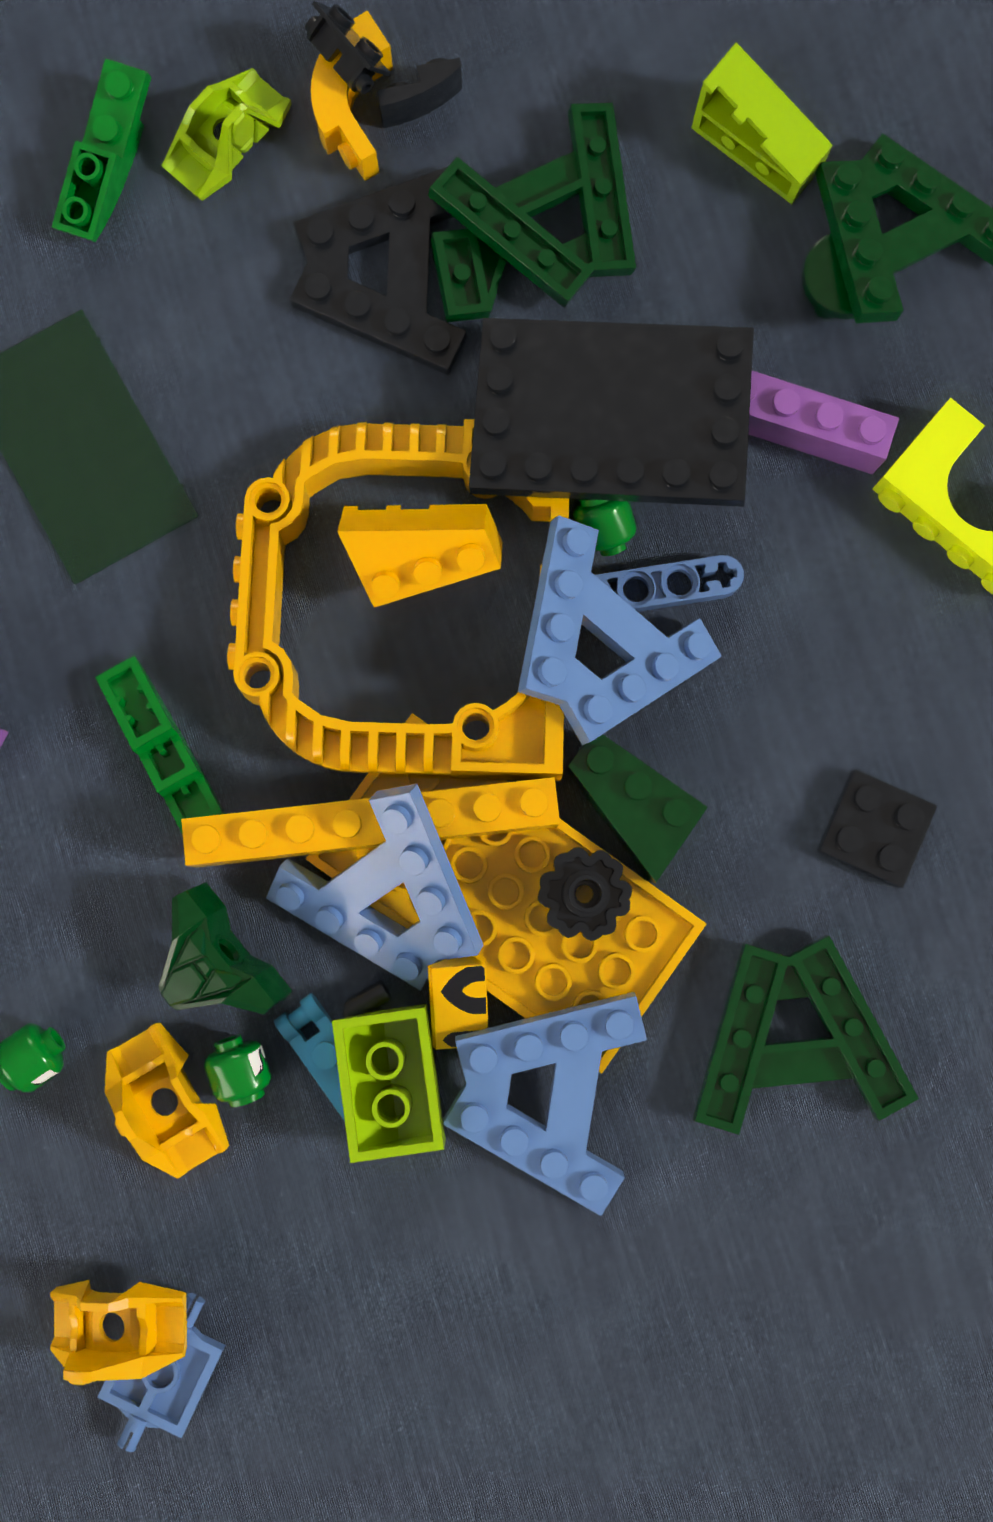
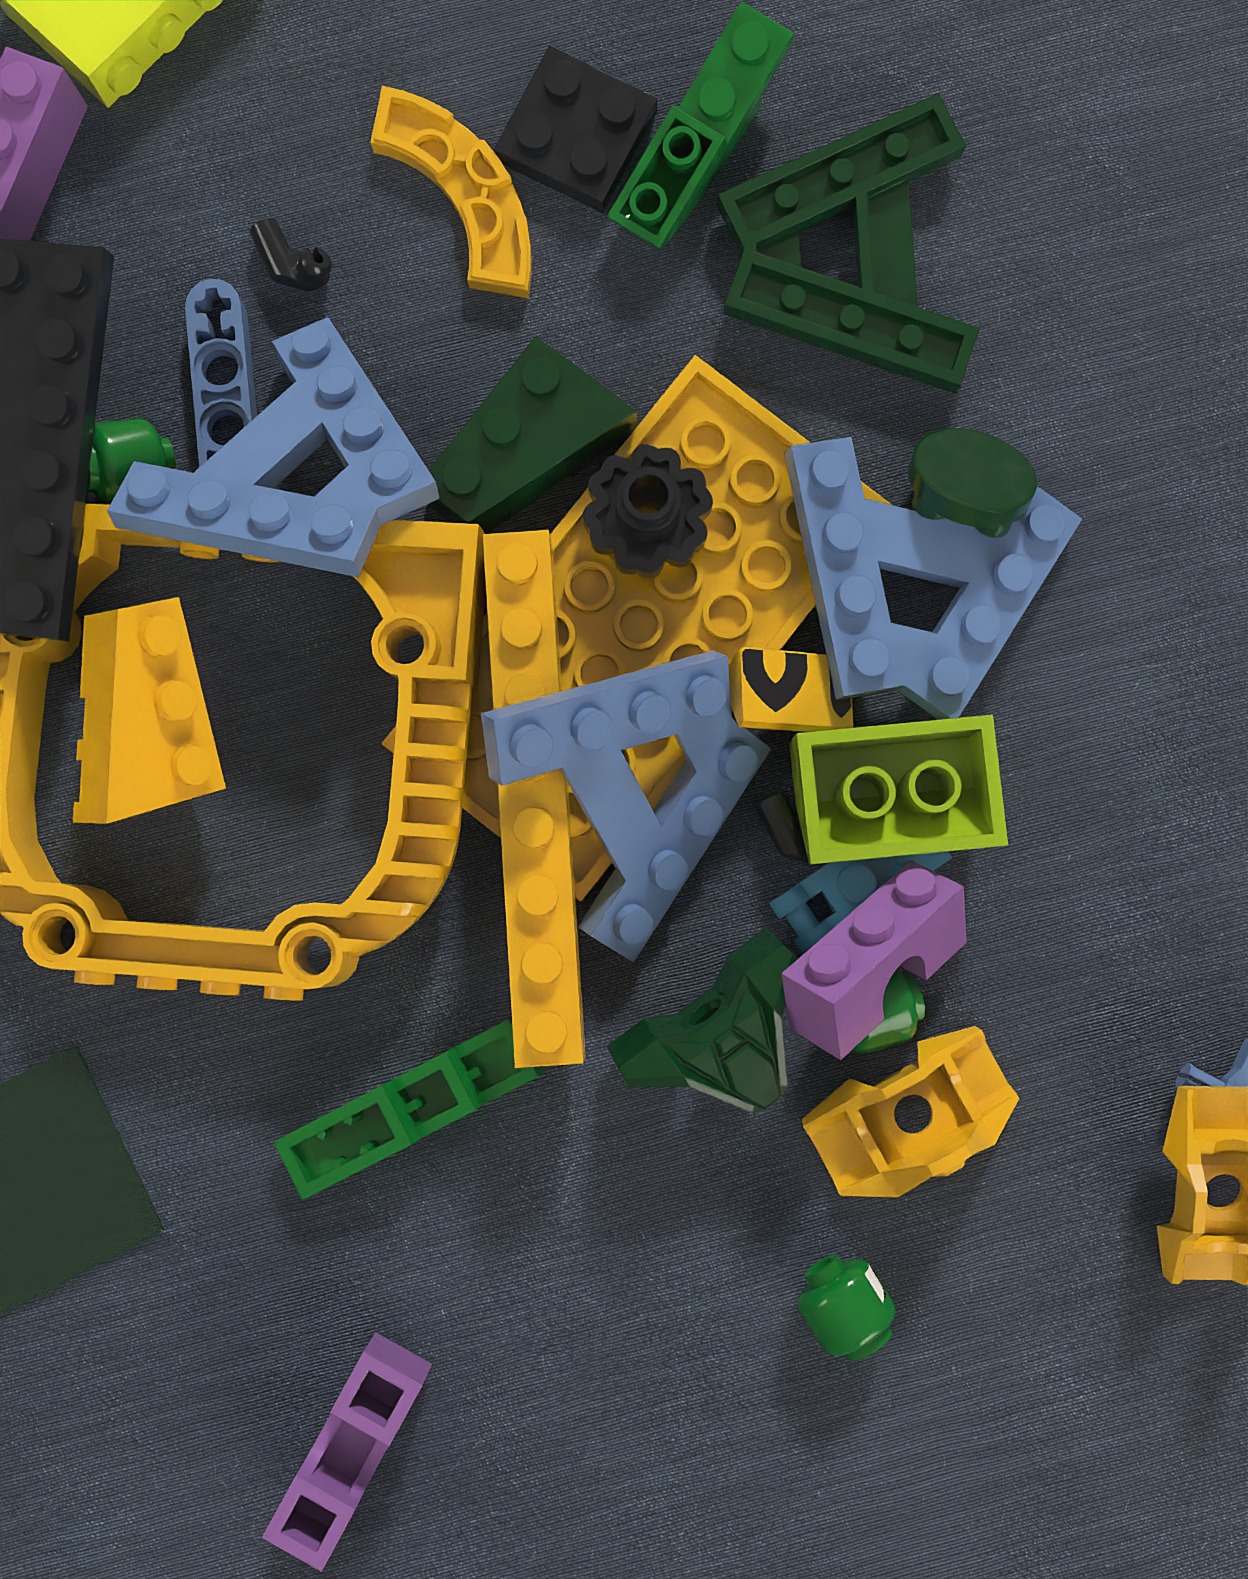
camera: 85 degrees left, 0 degrees up
none -> black arm [249,218,332,292]
none -> yellow tile [370,86,532,299]
none -> green slope [607,1,794,251]
none -> medium lavender arch [781,860,967,1060]
none -> dark green tile [908,428,1037,538]

